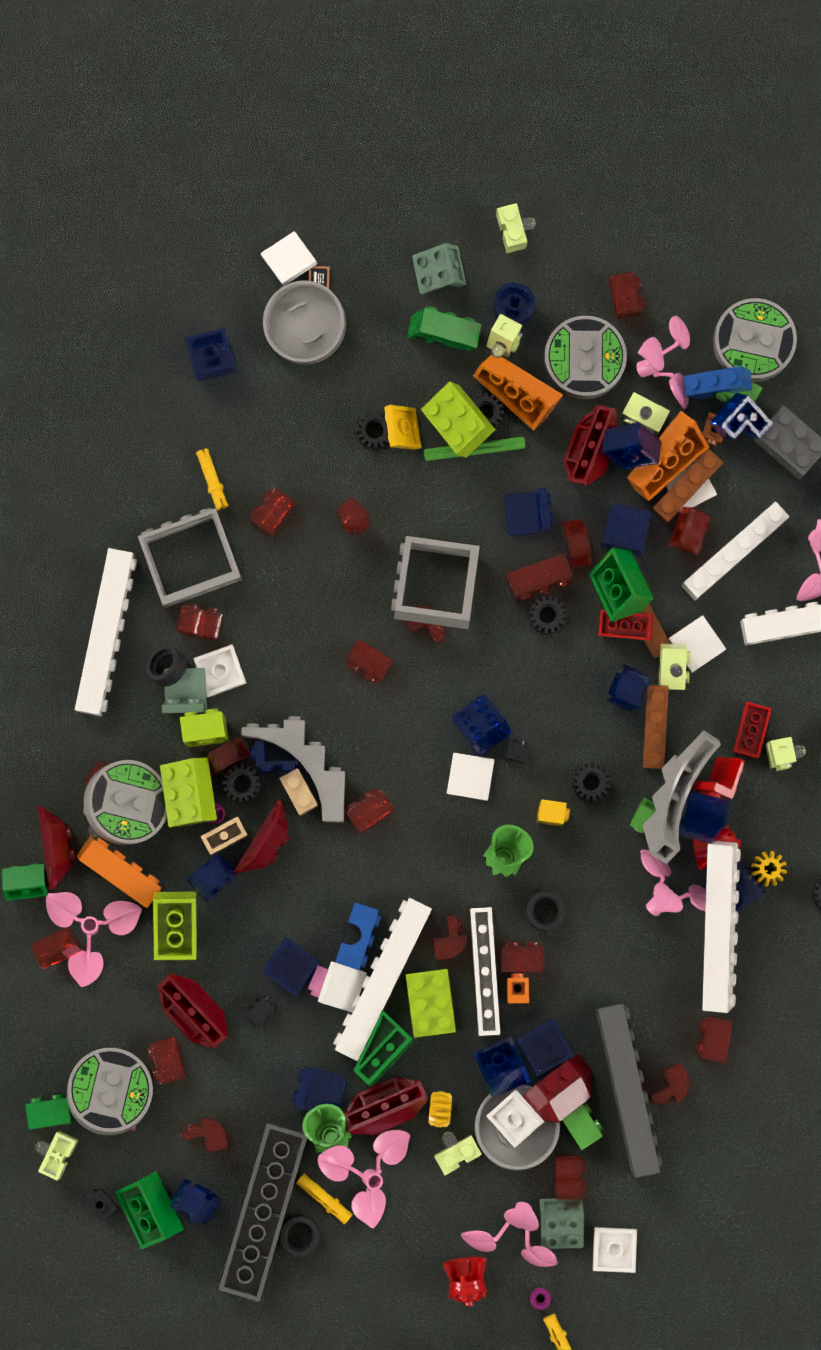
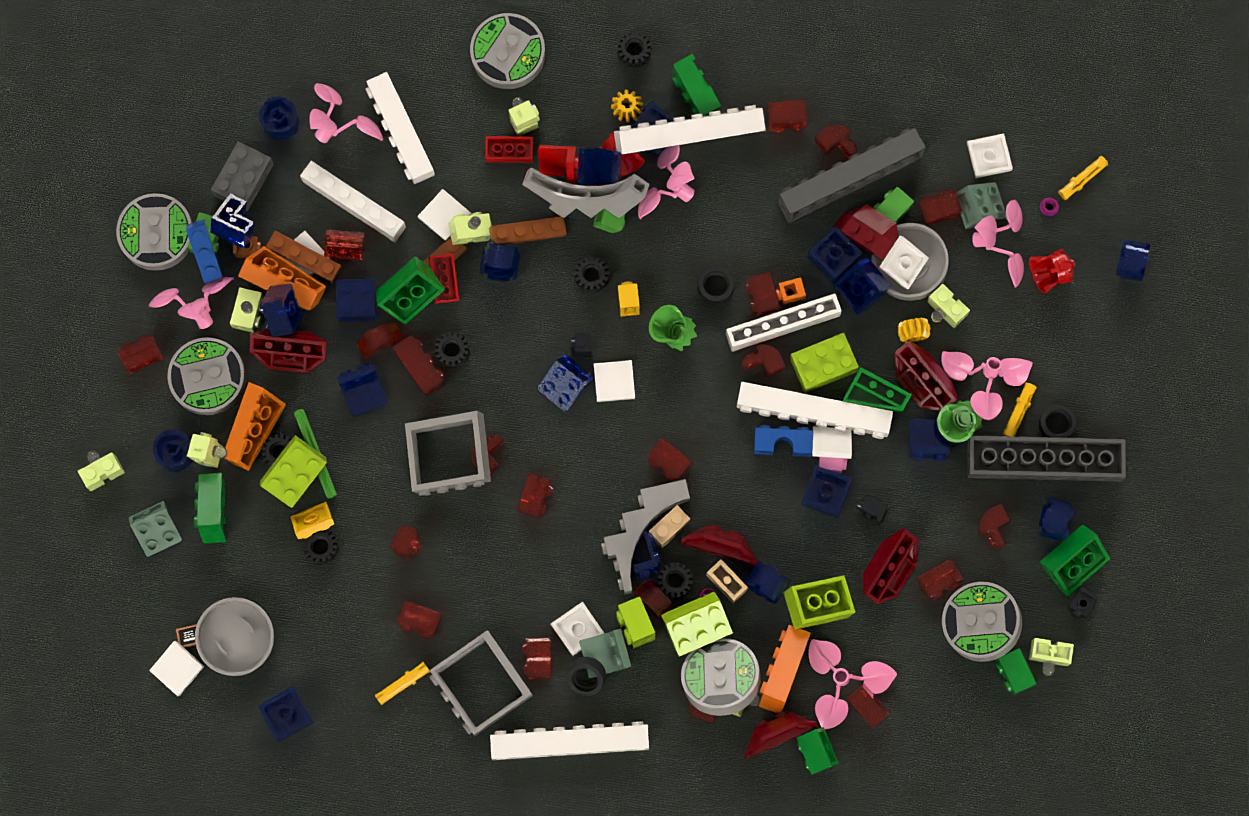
camera: 100 degrees left, 5 degrees down
none -> green wedge [672,54,721,117]

